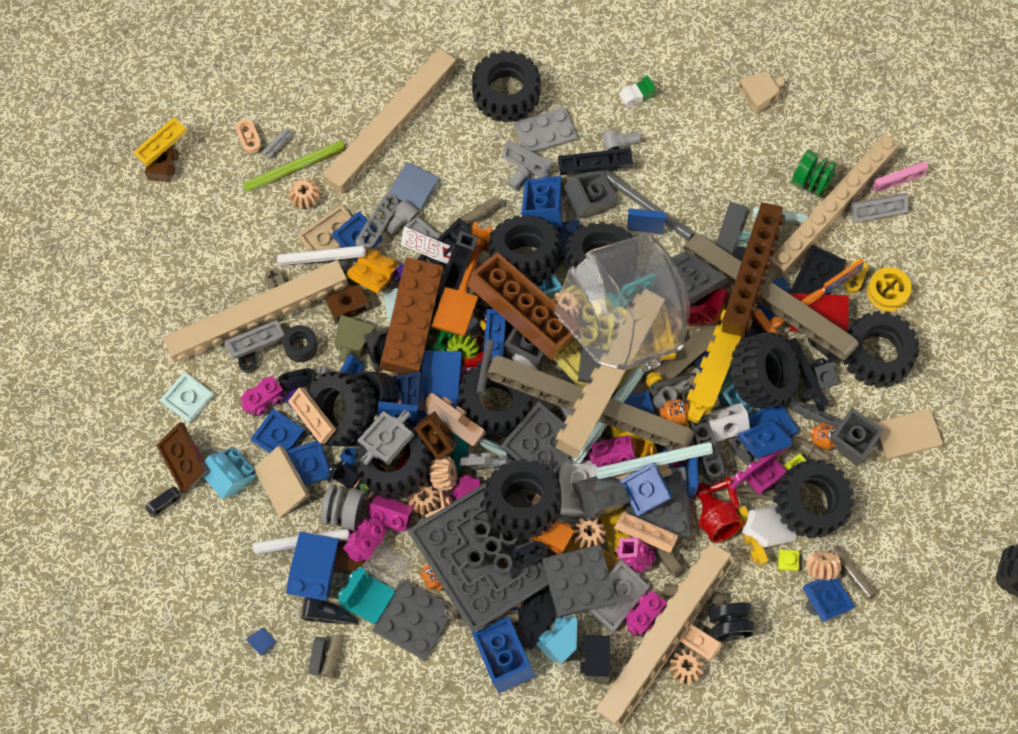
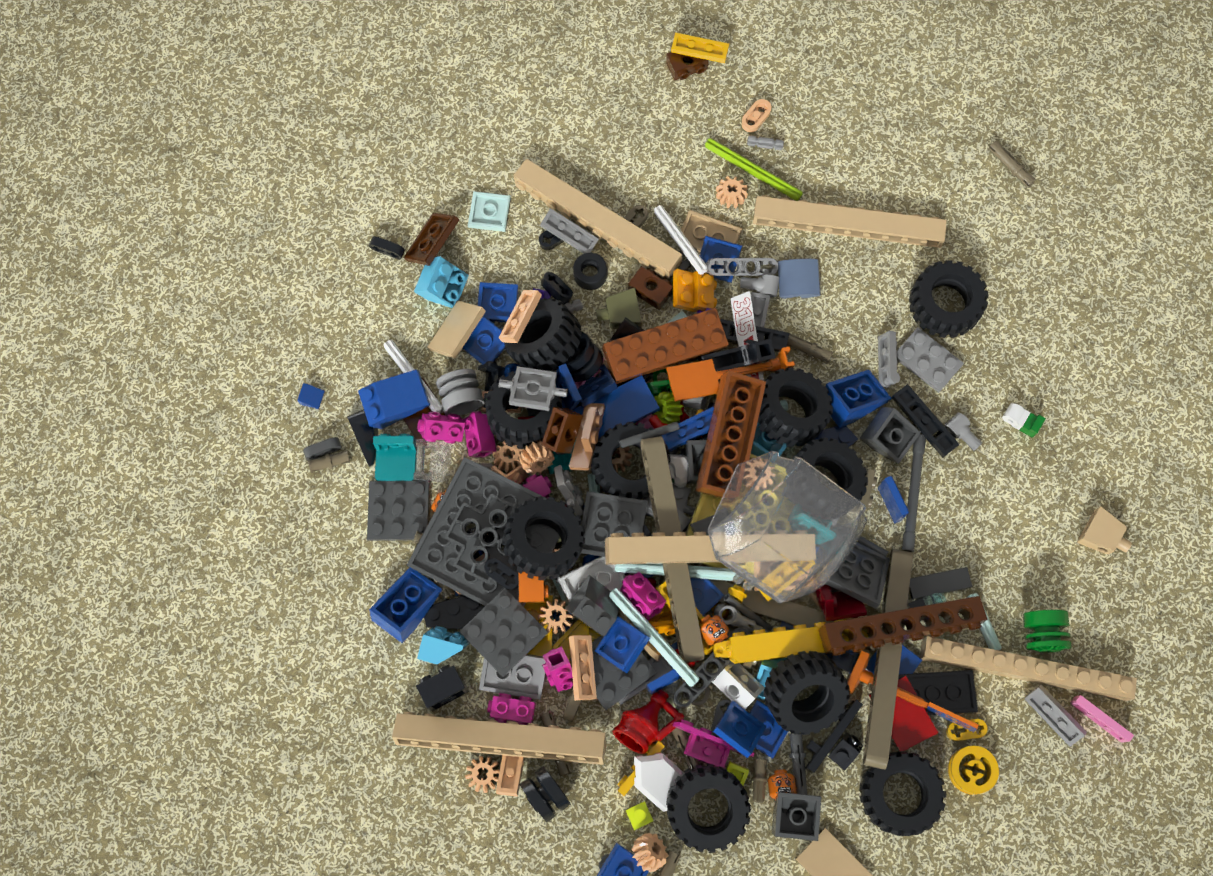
camera: 60 degrees right, 5 degrees up
dark pink brick [240,375,285,418] -> none
blue tile [340,355,365,374] -> none
light grey pin [507,166,529,190] -> none

